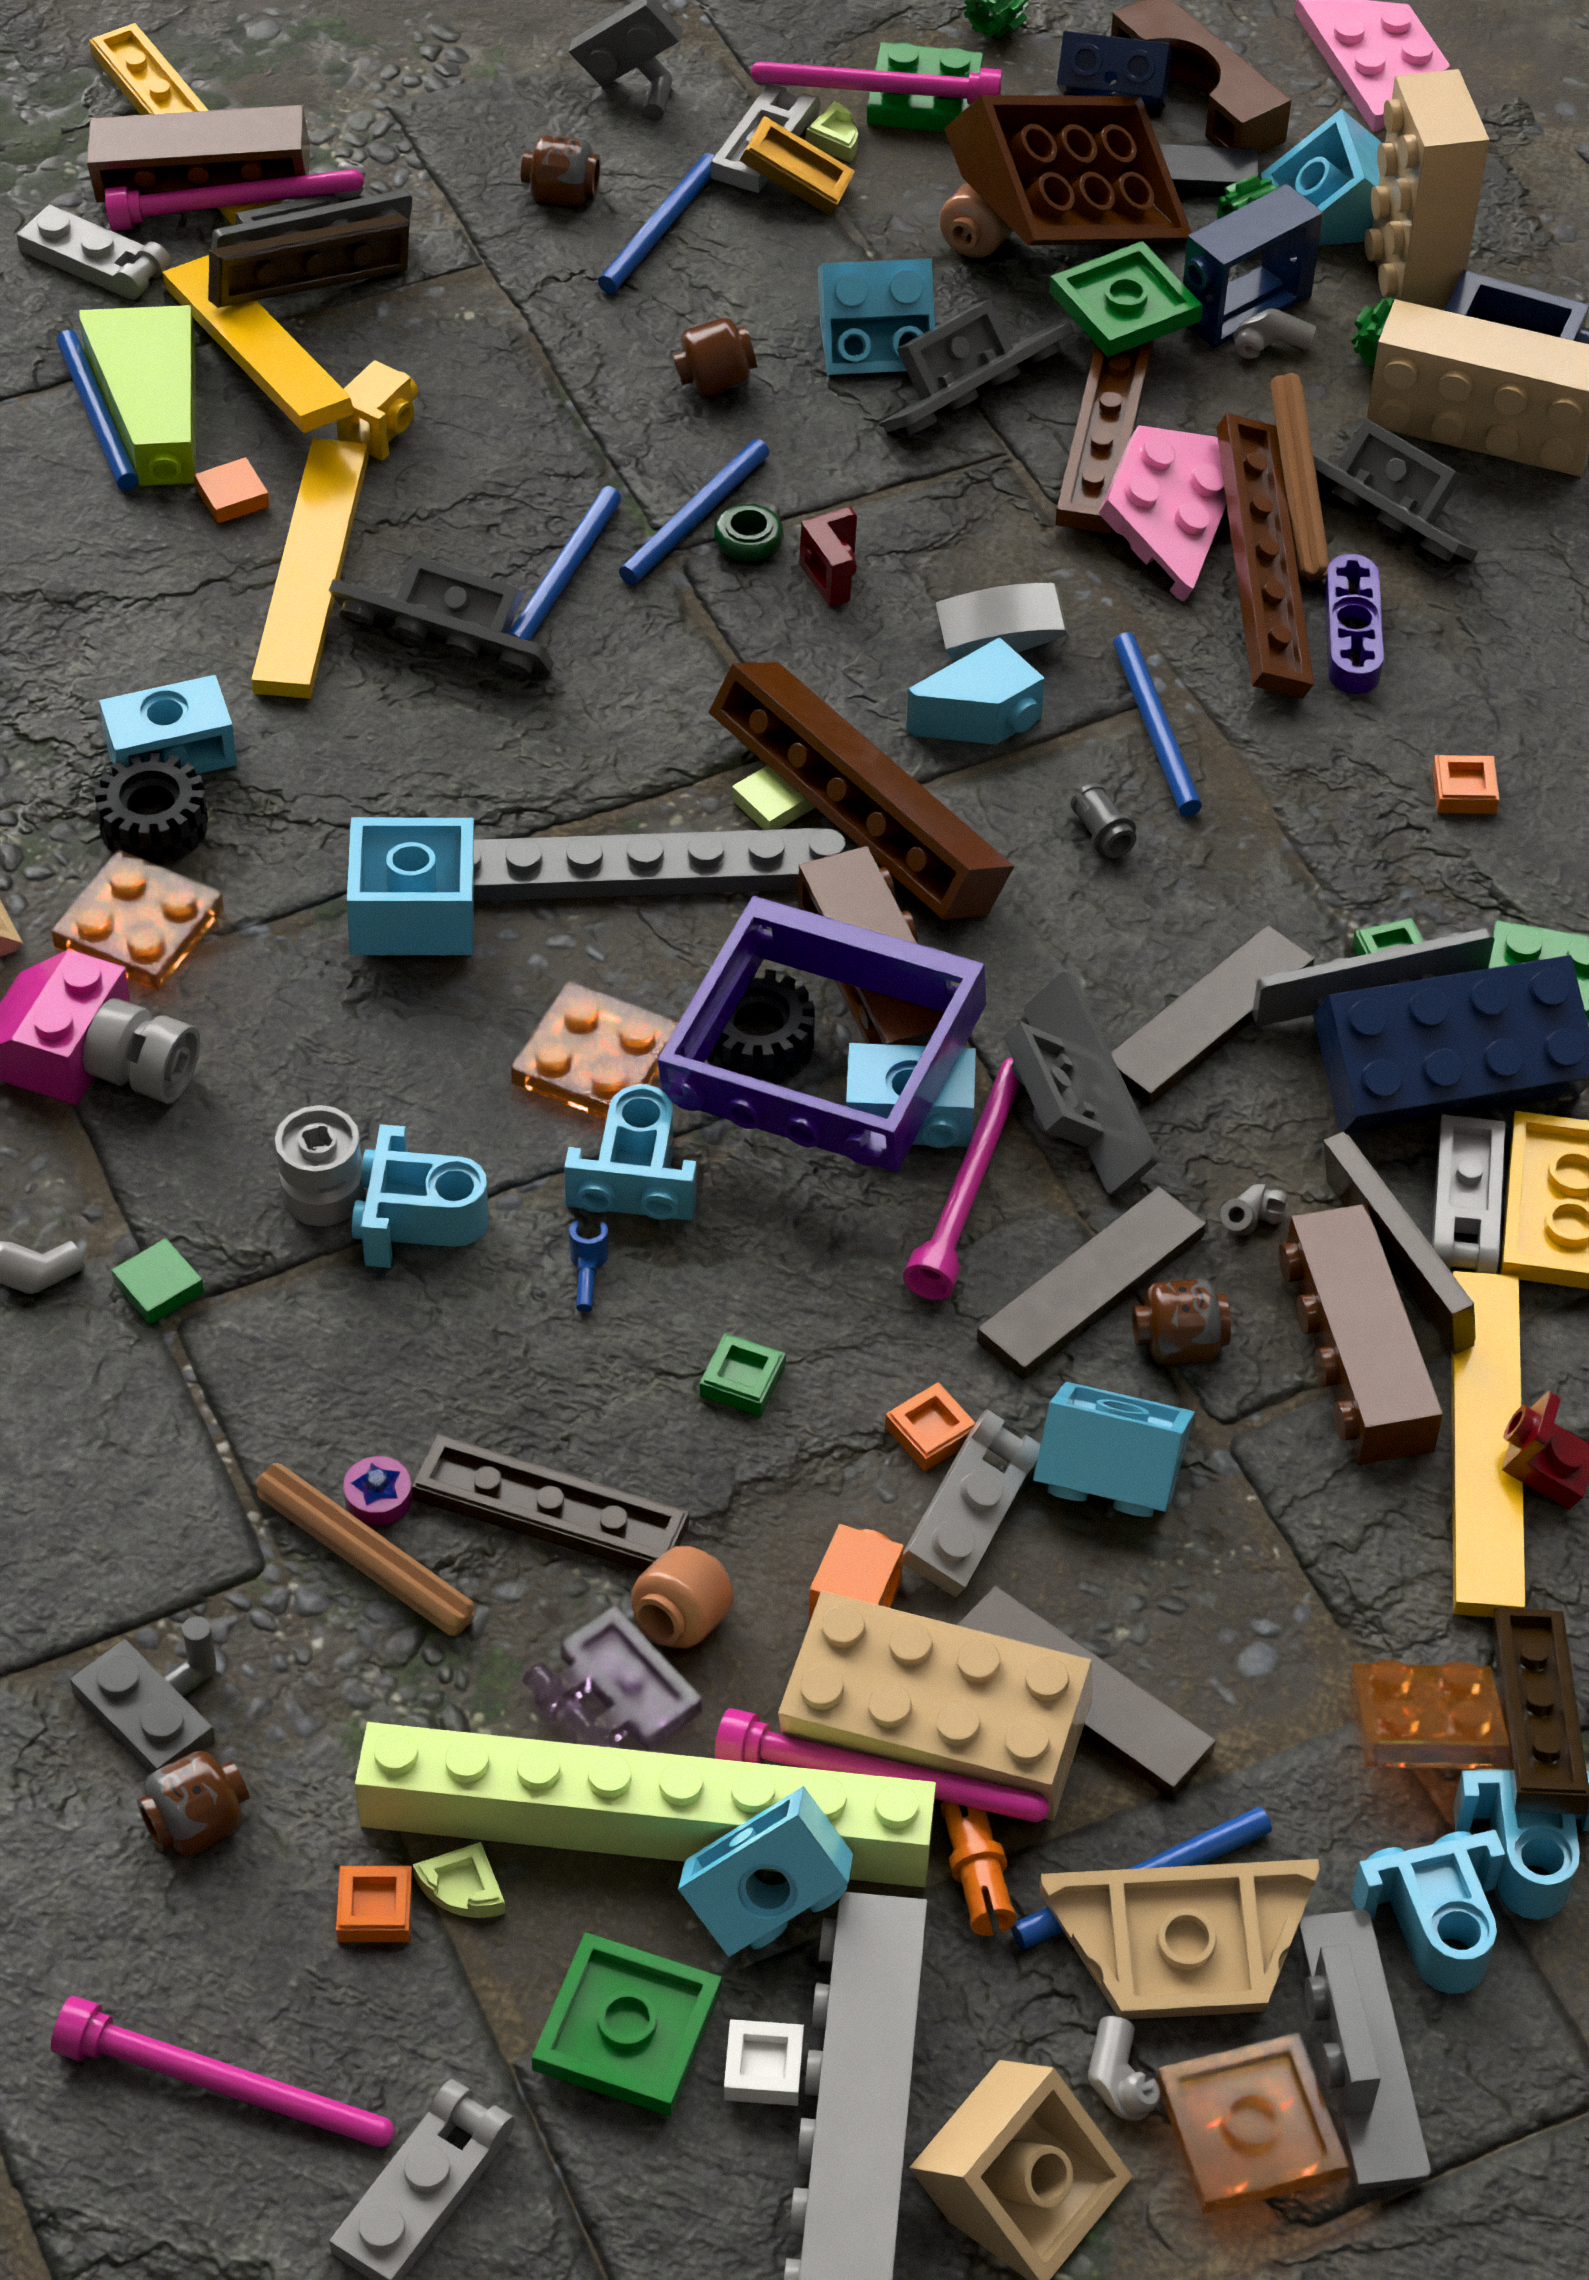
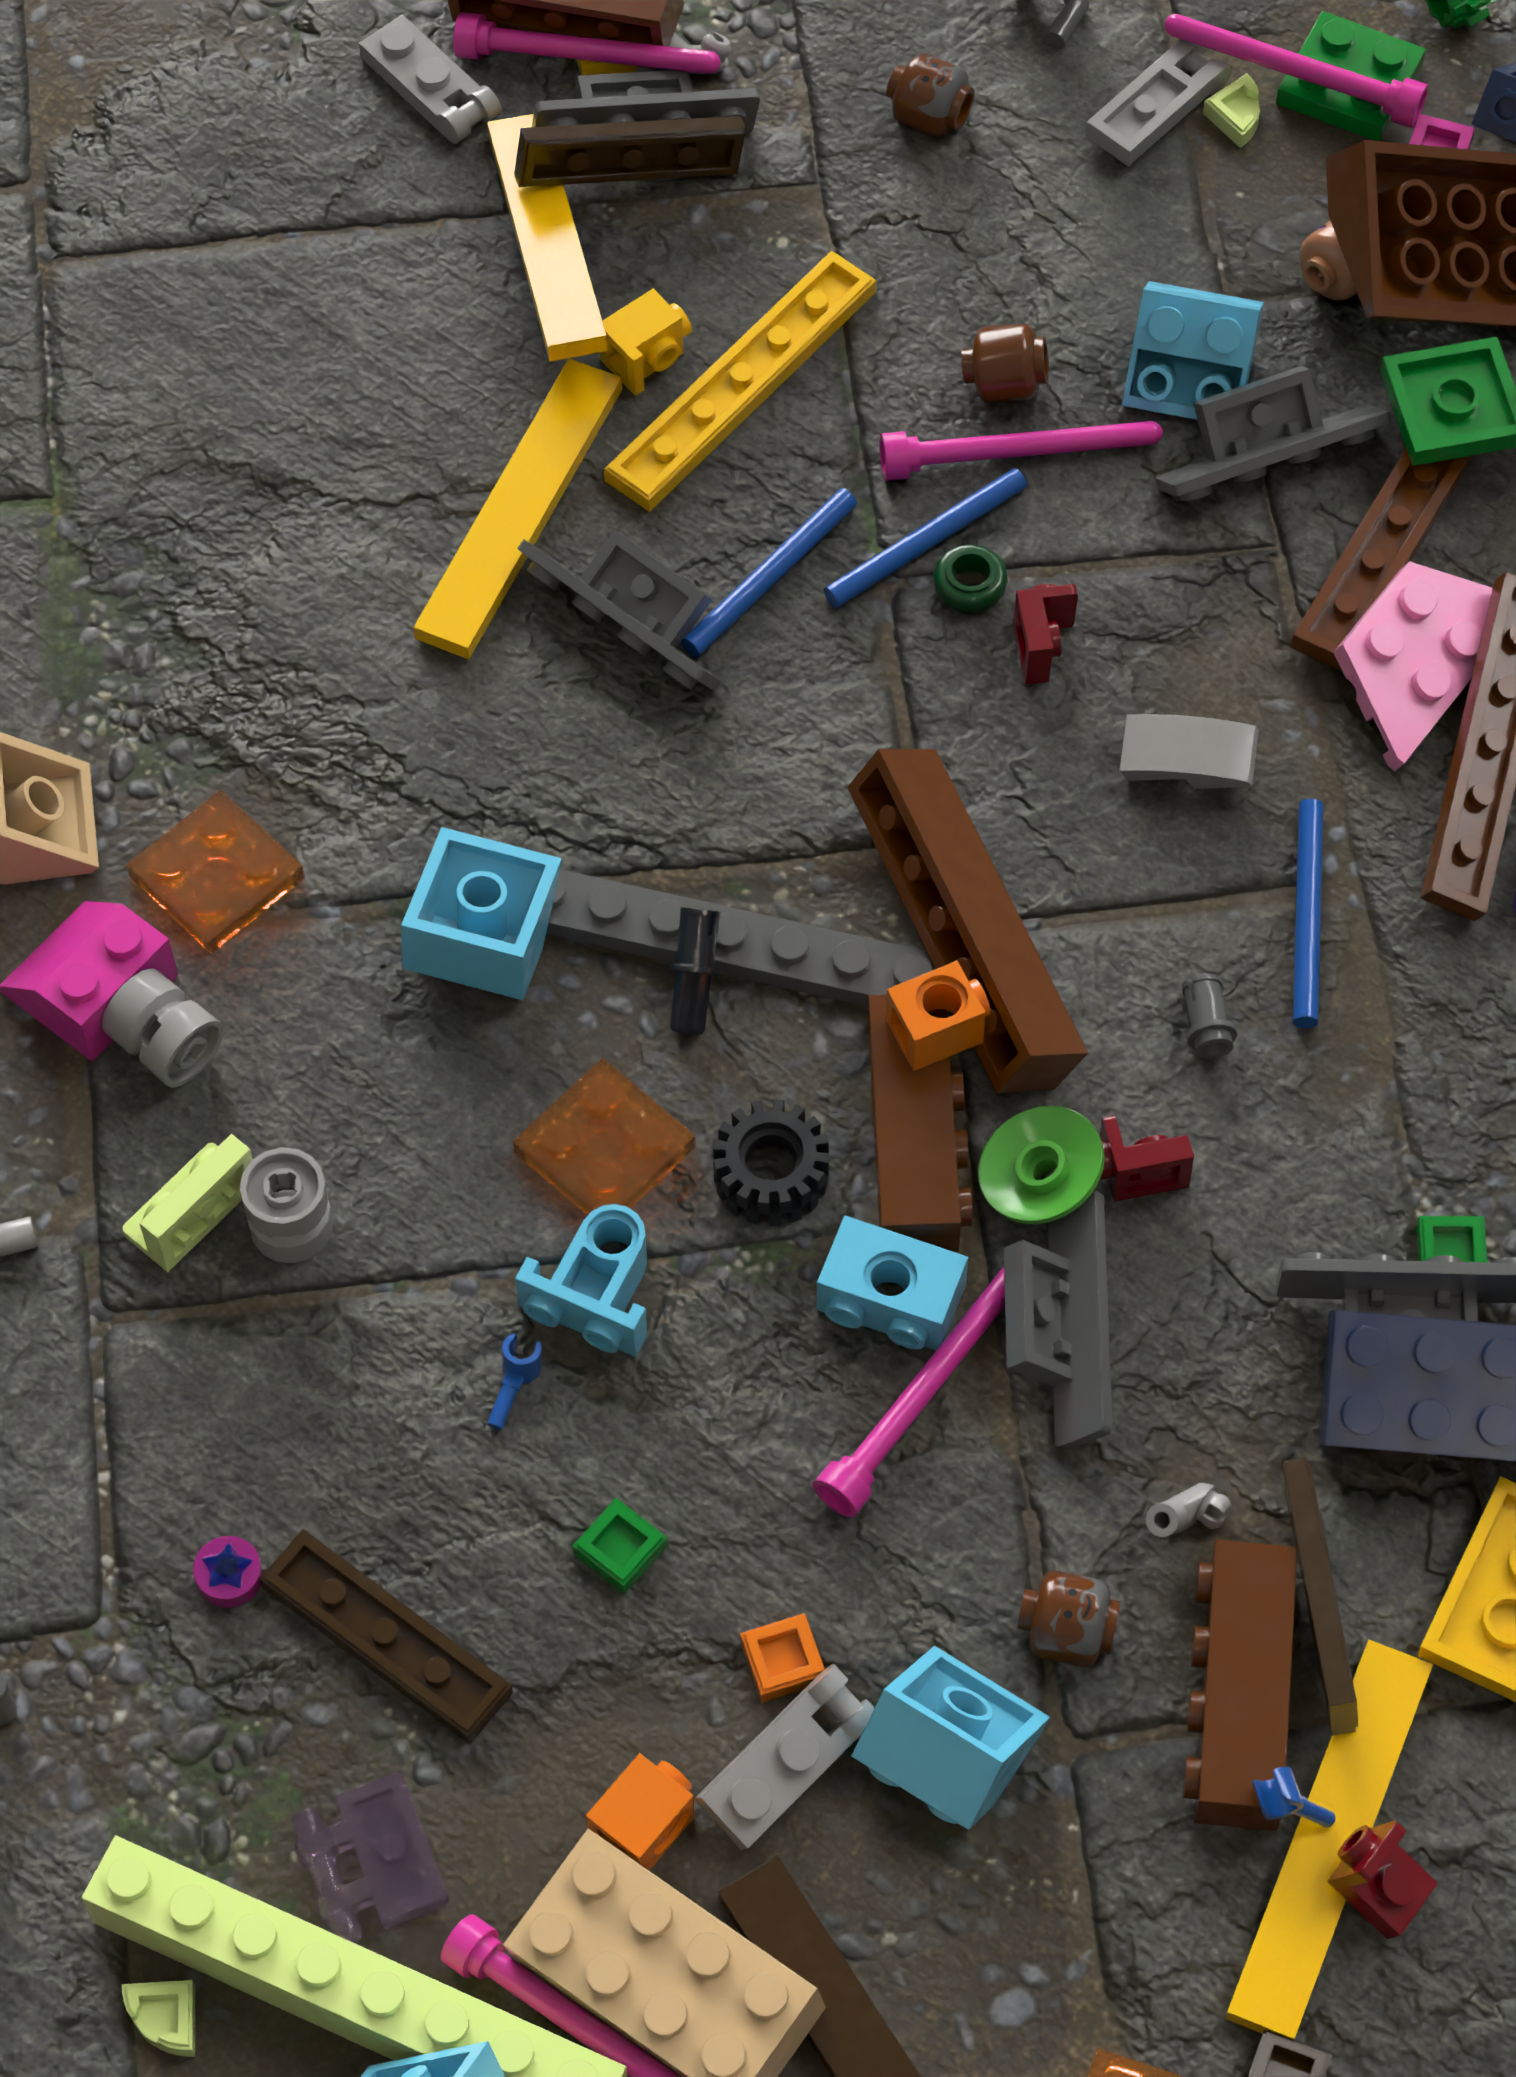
camera: 20 degrees right, 10 degrees up
blue bar [56,330,139,490] -> none
slope [79,305,196,486] -> none
black tyre [95,753,208,865] -> none
medium azure brick [99,675,237,774] -> none
tile [111,1238,204,1325] -> none
tile [194,457,270,524] -> none
medium nougat axle [255,1463,475,1636] -> none
orange tile [336,1866,413,1942] -> none
medium azure pin [352,1124,489,1268] -> none
blue bar [598,153,715,294] -> none
nougat head [631,1546,733,1649] -> none
dark purple window [657,896,987,1172] -> none
yellowish green tile [732,765,816,830] -> none
pearl gold tile [739,116,855,216] -> none
medium azure slope [906,637,1045,745] -> none
tile [977,1186,1206,1380] -> none
tile [1111,925,1315,1106] -> none
light grey plate [1431,1114,1505,1274] -> none
none -> yellowish green bracket [123,1134,253,1272]
none -> yellow tile [604,251,876,512]
none -> black axle [669,907,721,1036]
none -> dark pink piece [879,421,1163,481]
none -> orange brick [886,961,990,1072]
none -> bright green dish [978,1106,1105,1224]
none -> dark red bracket [1100,1115,1194,1202]
none -> blue hand [1252,1767,1335,1828]

